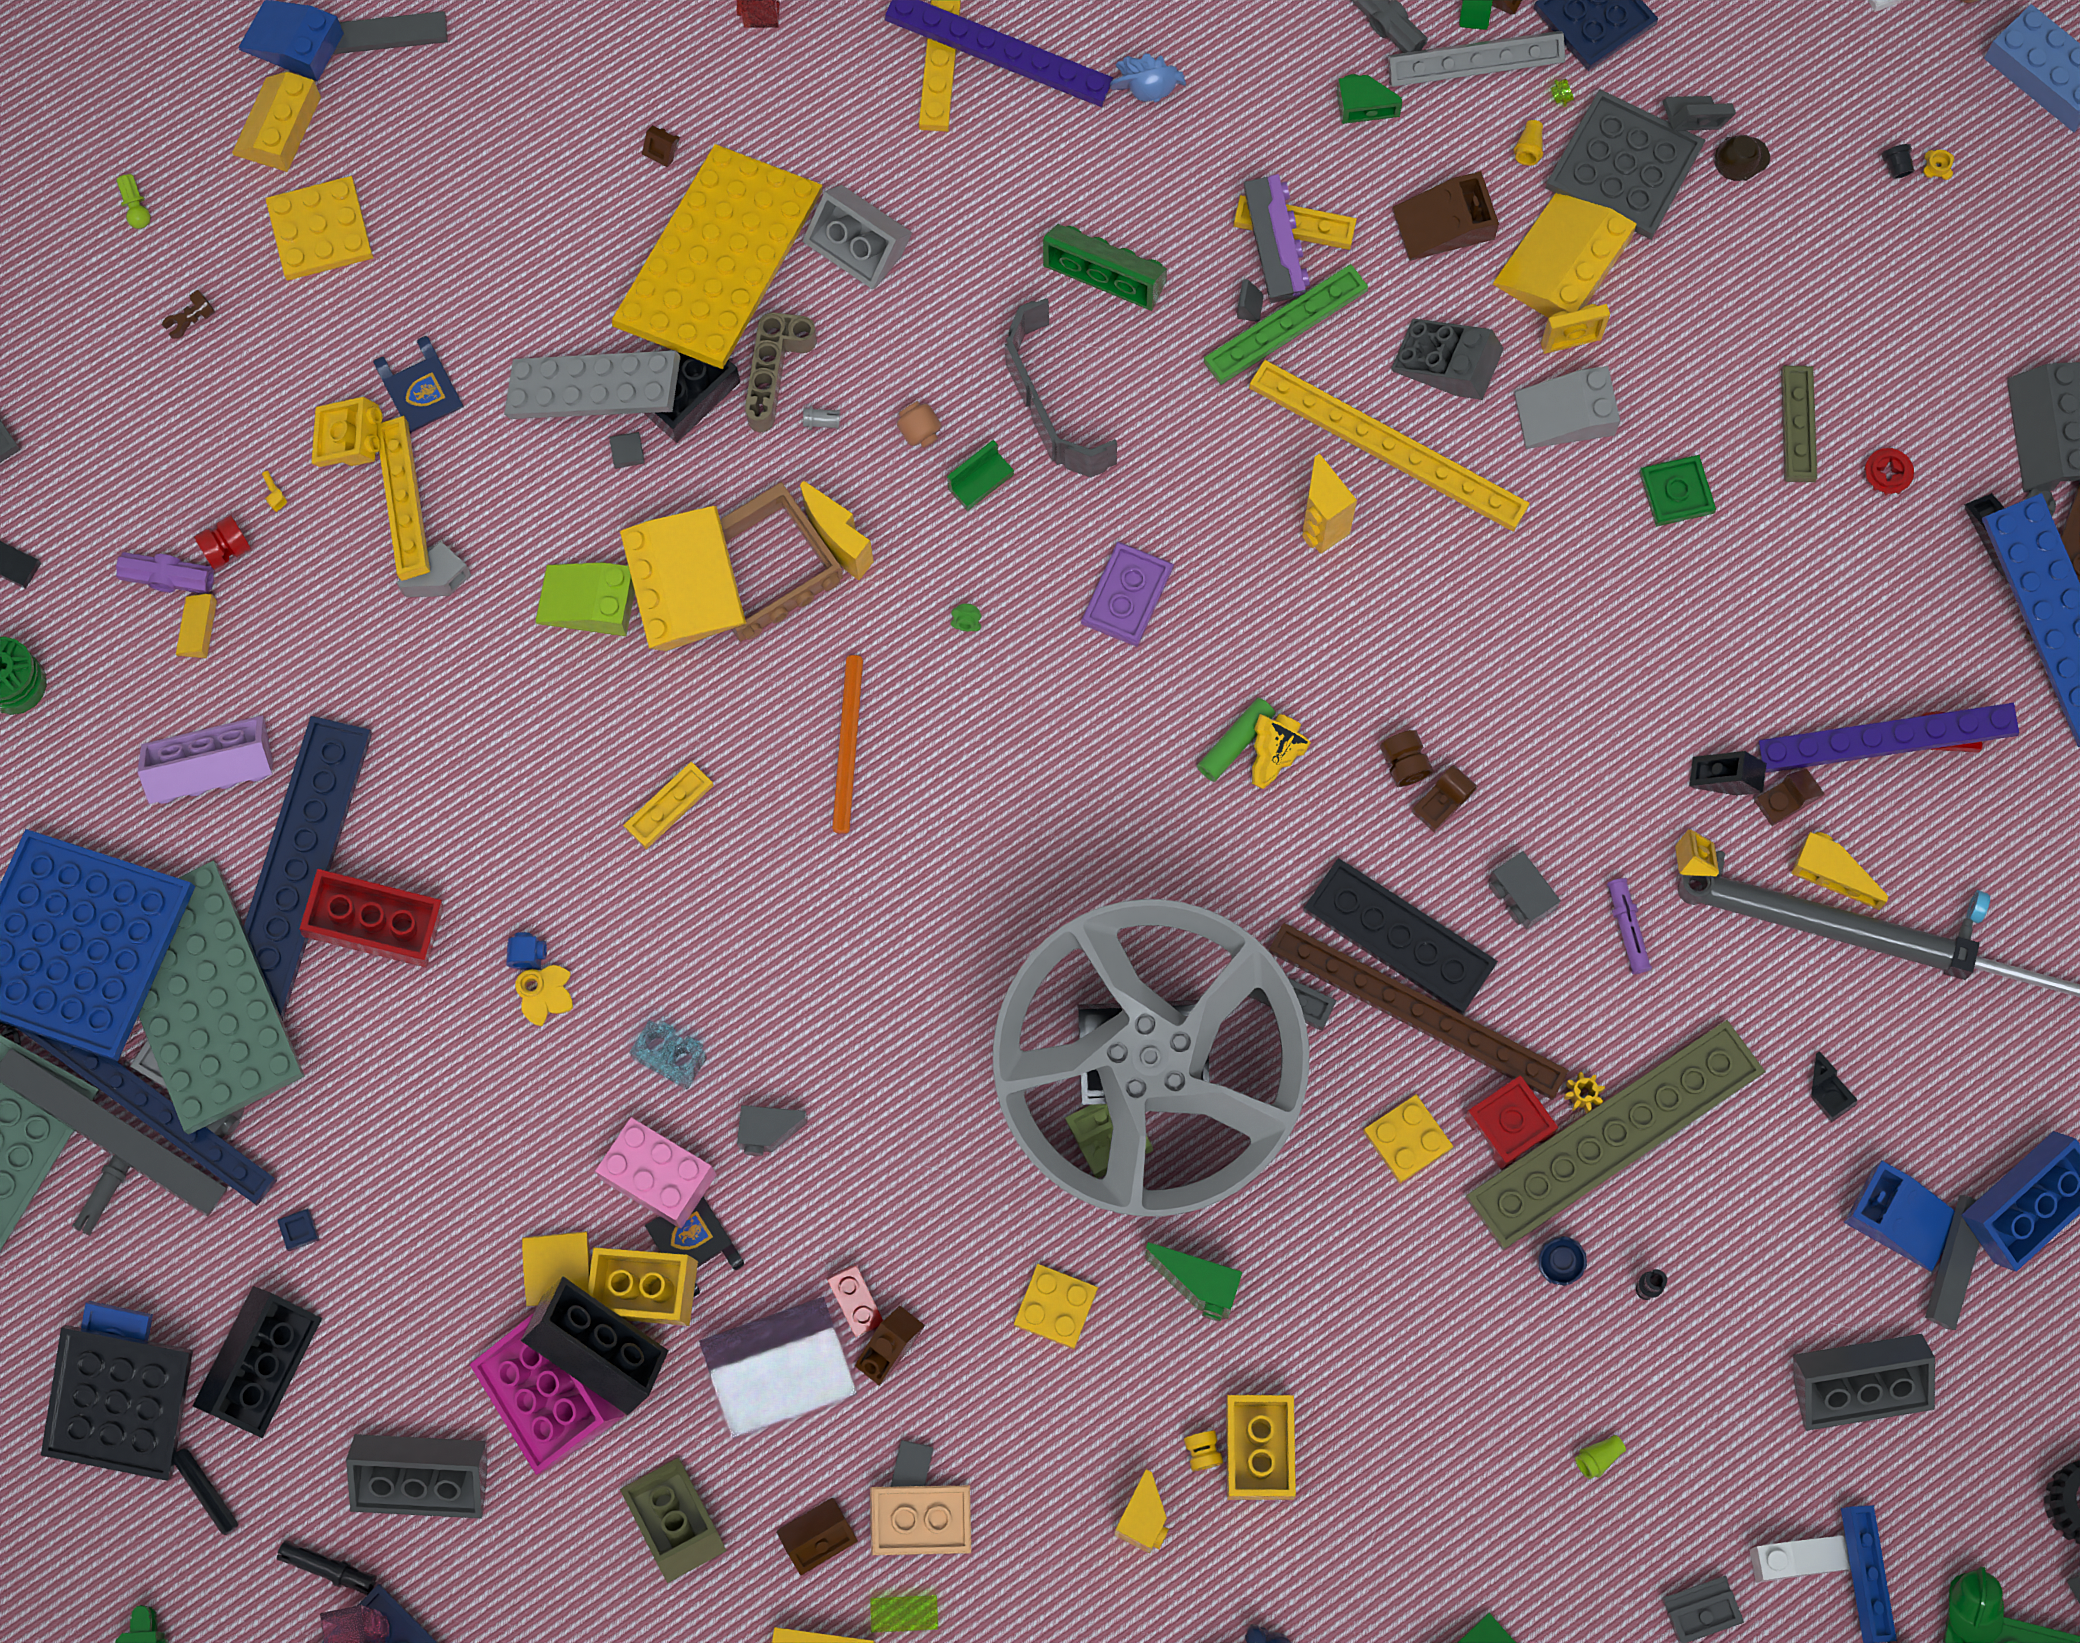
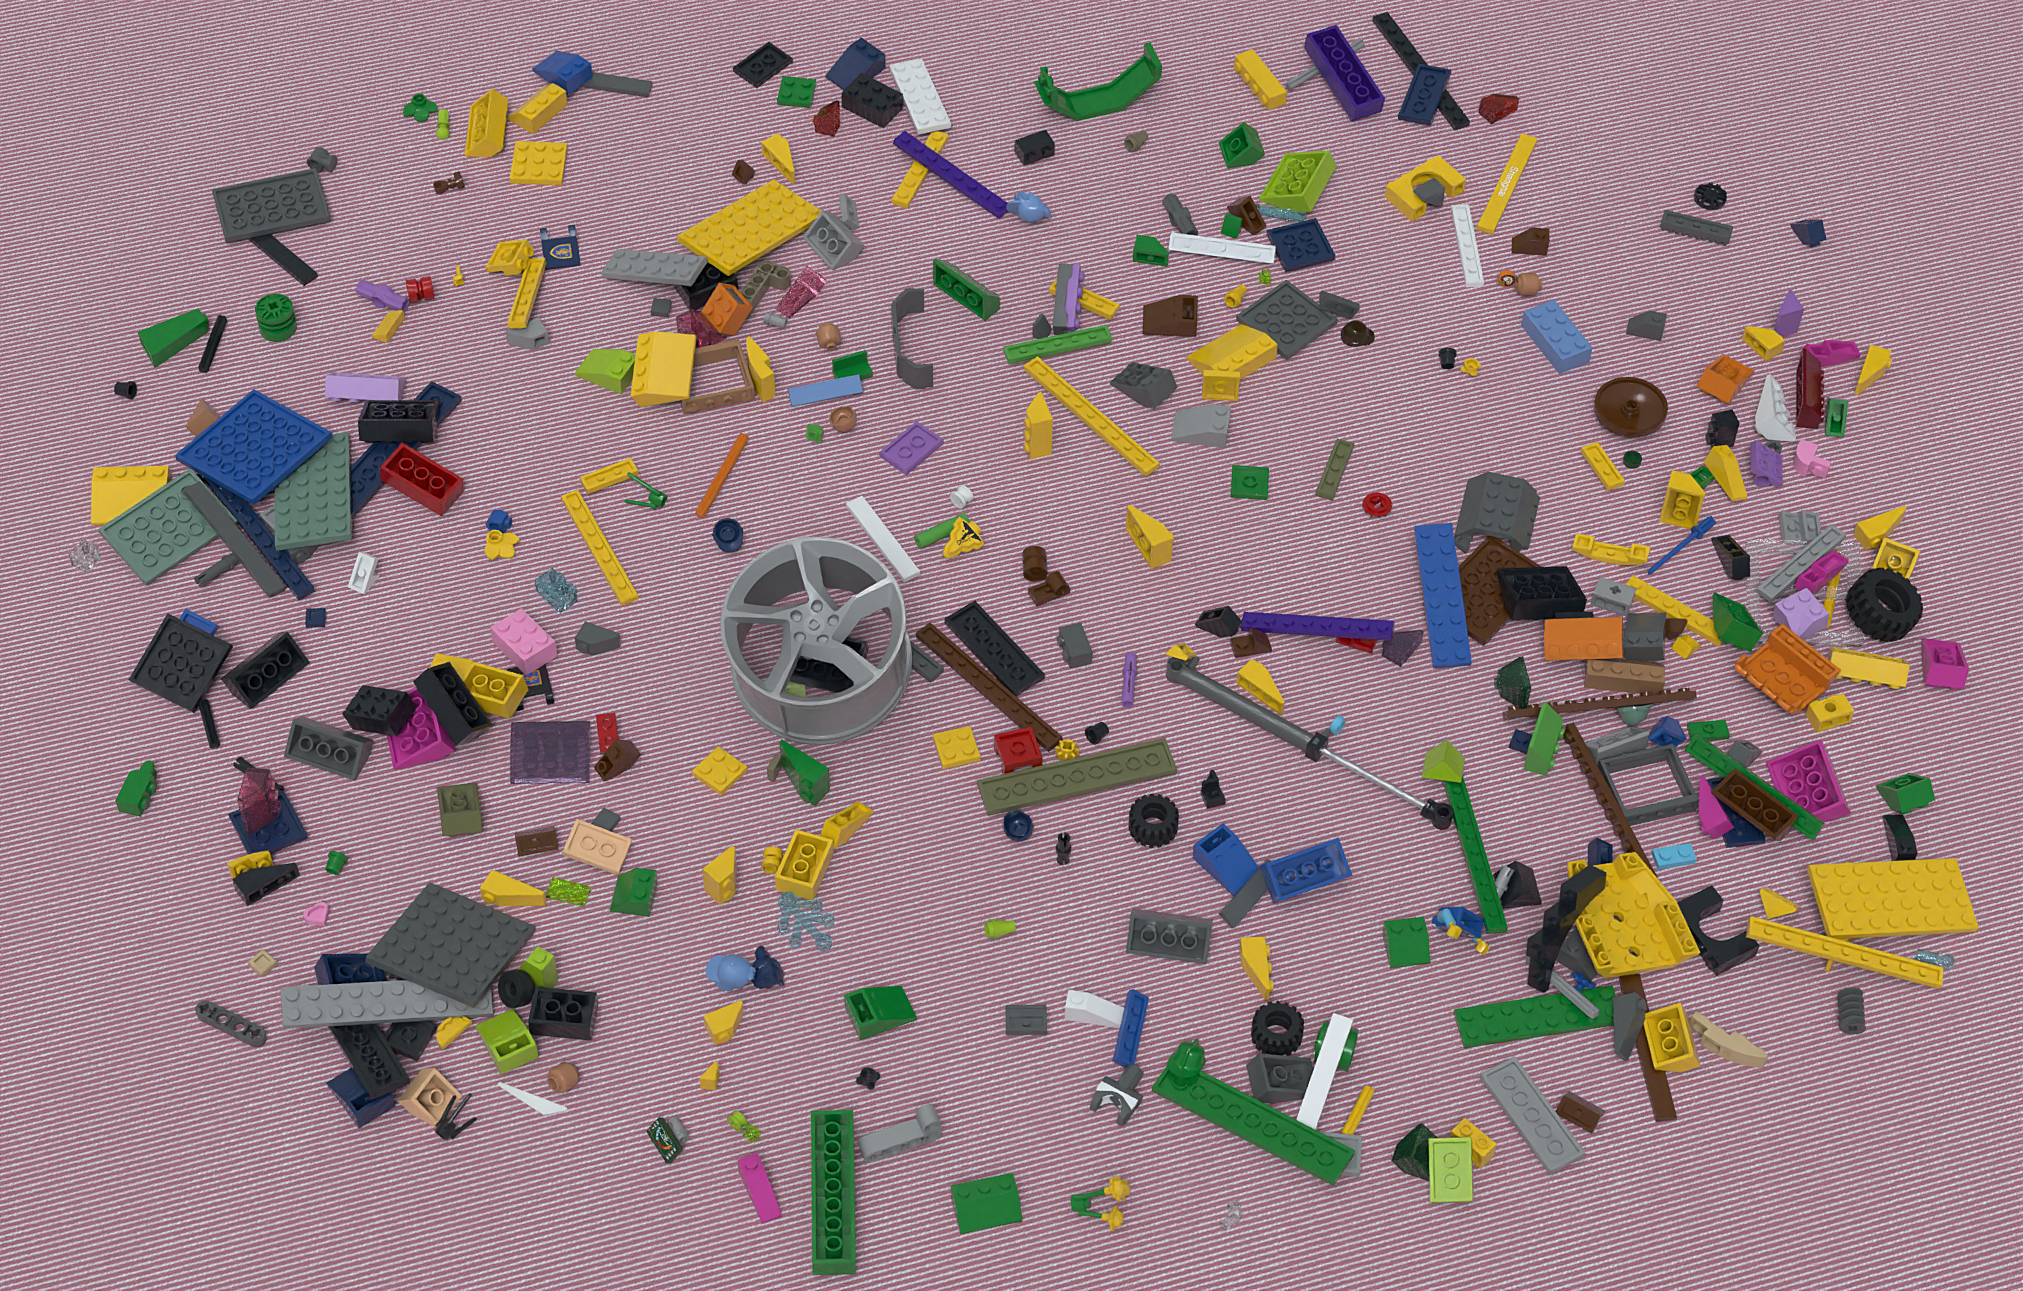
camera: 15 degrees right, 20 degrees down
none -> black brick [342,685,417,736]
none -> white slope [348,551,379,594]
none -> black slope [358,400,440,443]
none -> green plate [403,94,437,122]
none -> yellow slope [464,88,508,157]
none -> yellow tile [561,490,639,606]
none -> green slope [610,868,658,917]
none -> green plant [624,472,668,510]
none -> clear pink slope [676,309,727,348]
none -> orange piece [702,283,753,336]
none -> dark blue hat [712,518,743,552]
none -> yellow slope [761,133,795,184]
none -> dark tan tile [767,754,782,782]
none -> clear pink slope [775,265,827,319]
none -> clear light blue plant [777,892,834,951]
none -> medium blue tile [788,375,863,407]
none -> yellow slope [820,801,874,849]
none -> nougat hair [829,406,857,432]
none -> light grey plate [839,193,859,230]
none -> white tile [846,496,920,583]
none -> white wheel [950,485,973,509]
none -> black piece [1085,722,1109,745]
none -> yellow slope [1125,505,1174,569]
none -> black tyre [1128,794,1179,848]
none -> yellow slope [1239,937,1273,1000]
none -> clear purple slope [1381,630,1424,667]

